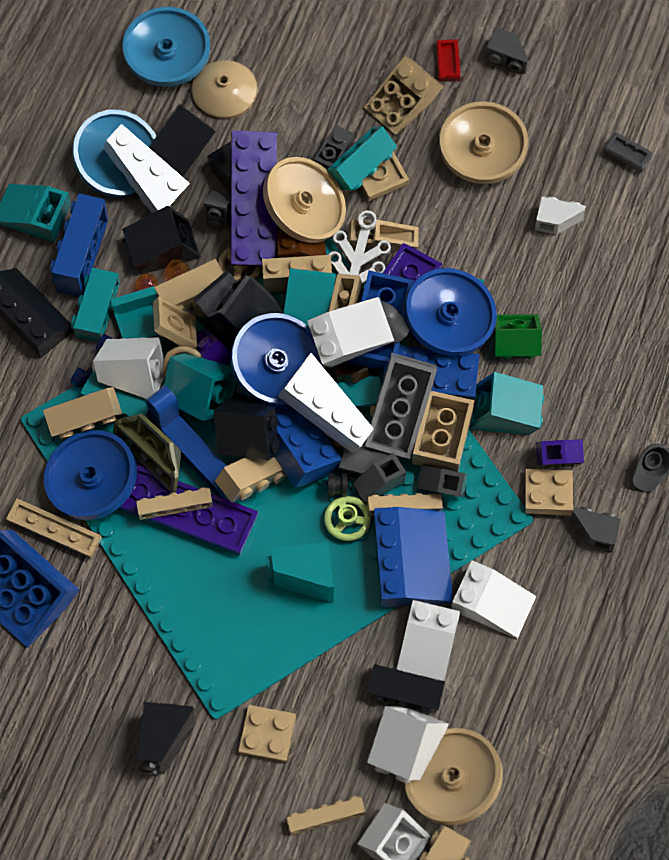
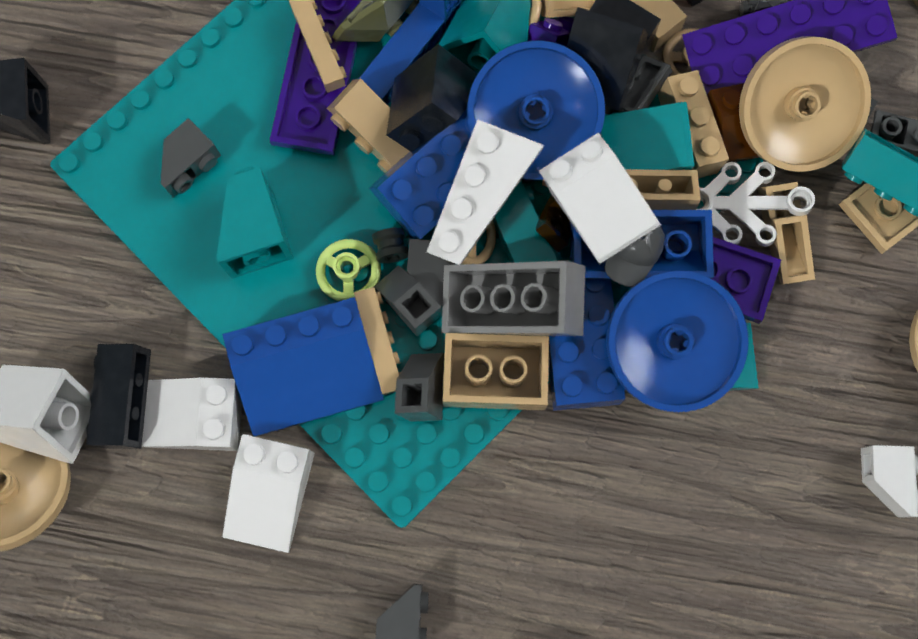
camera: 80 degrees right, 10 degrees up
tan plate [238,705,297,763] -> none
teal slope [469,372,544,435] -> none
green slope [493,314,542,359] -> none
tan plate [525,469,573,515] -> none
dark purple slope [536,439,584,465] -> none
none -> dark grey slope [161,118,221,198]

